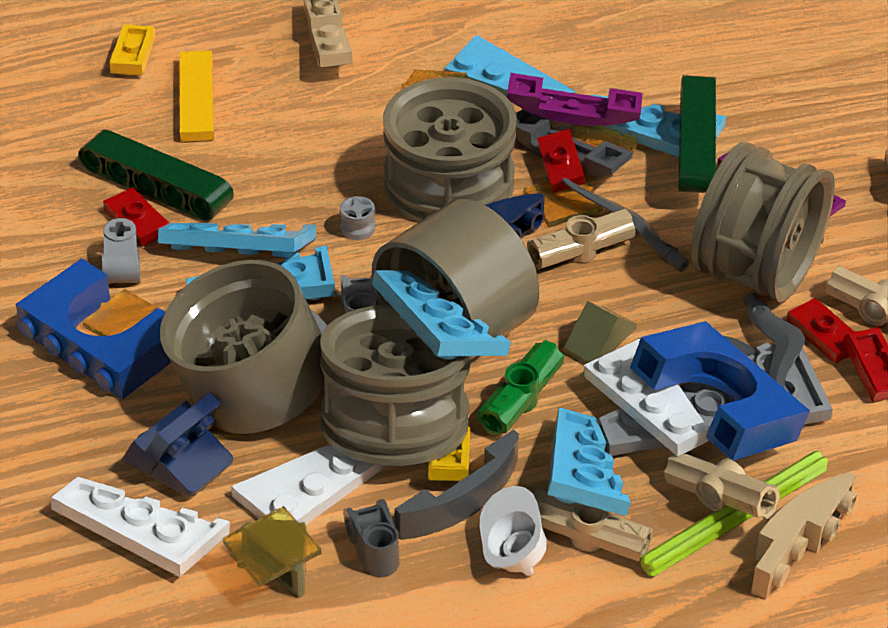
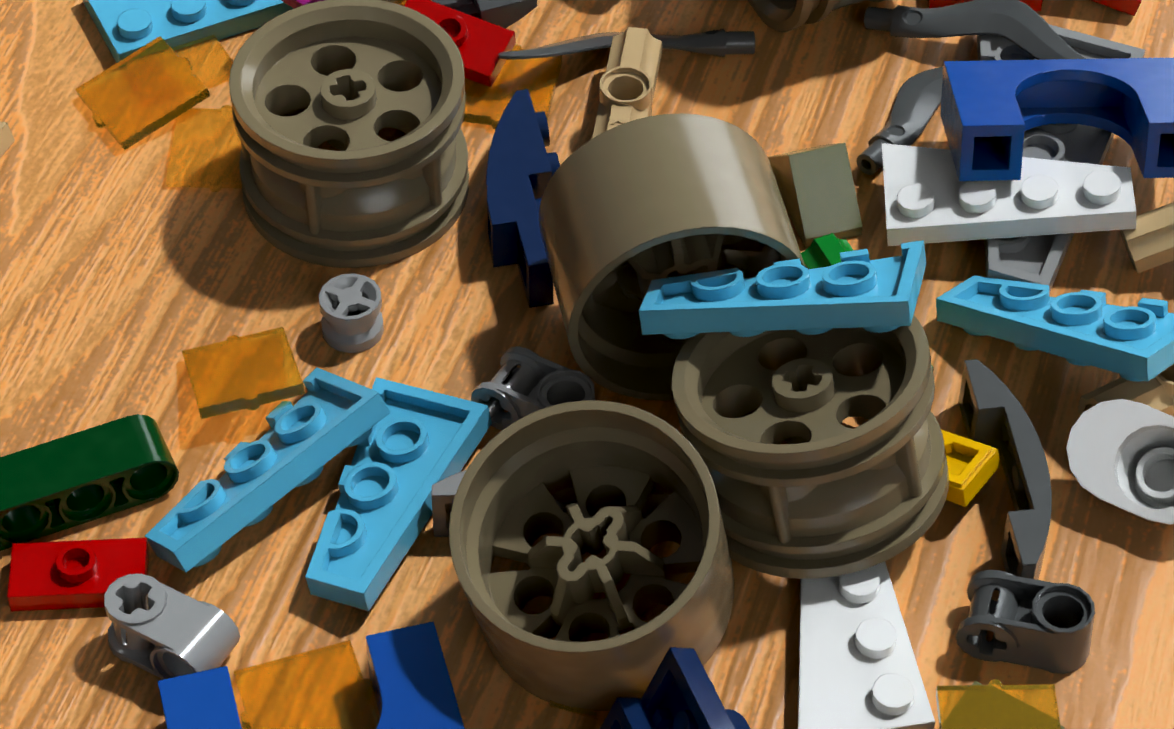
camera: 55 degrees left, 5 degrees up
none -> clear yellow piece [182,327,305,419]

